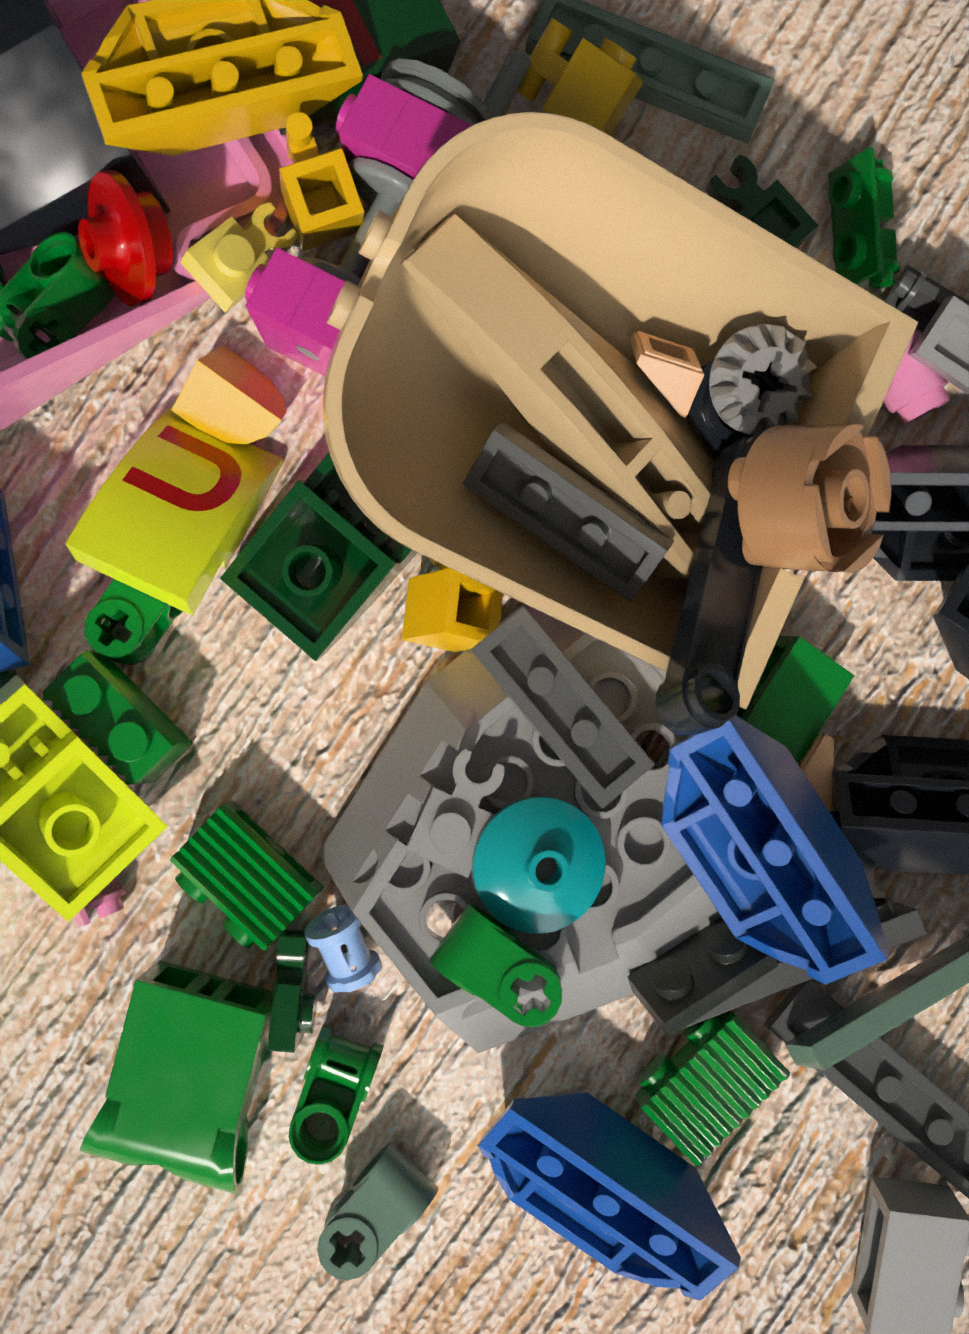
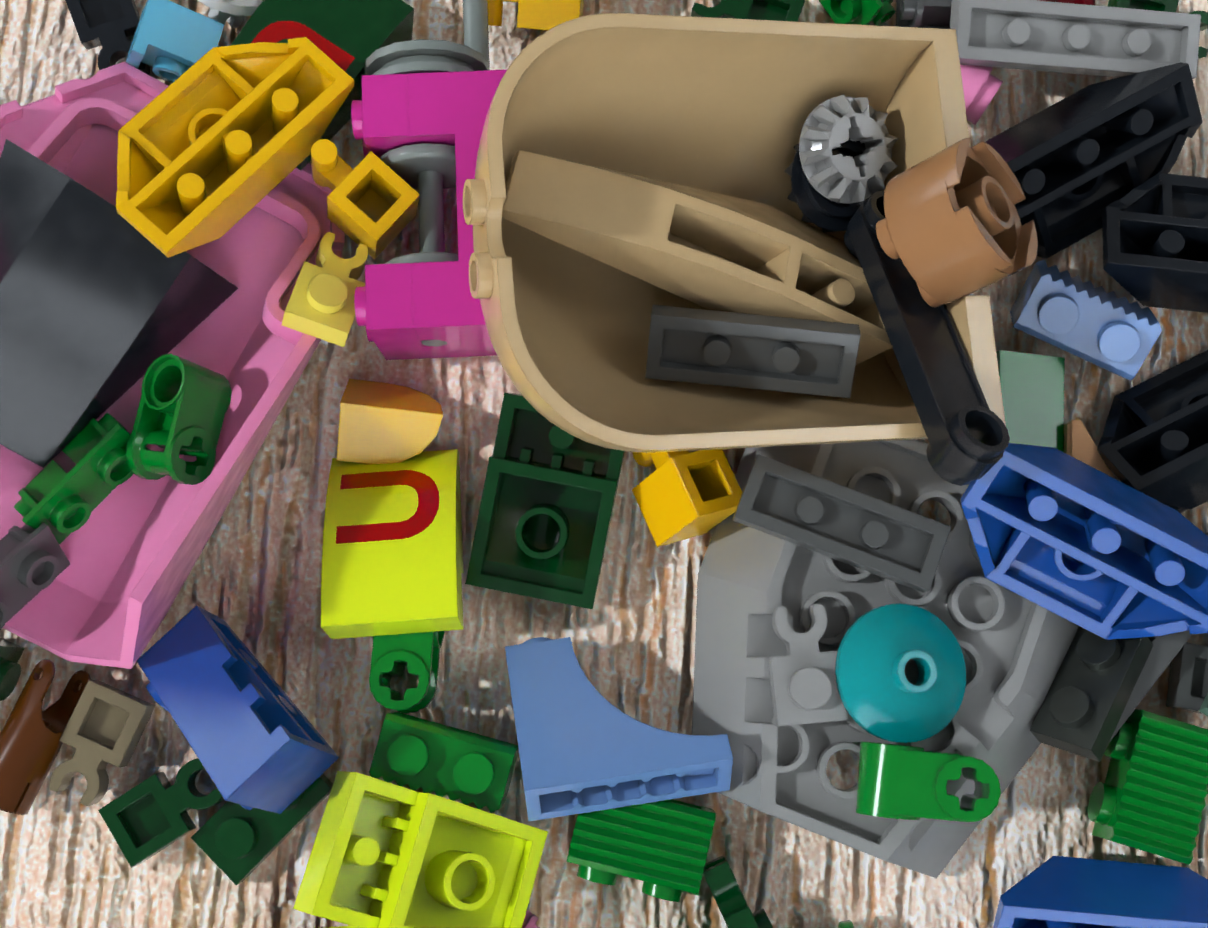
camera: 25 degrees left, 5 degrees down
red piece [78,170,173,307] -> none
light blue bush [305,905,382,993] -> none
light nougat slope [630,331,704,417] -> none
none -> medium blue arch [505,637,733,822]
none -> medium blue brick [1010,260,1162,381]

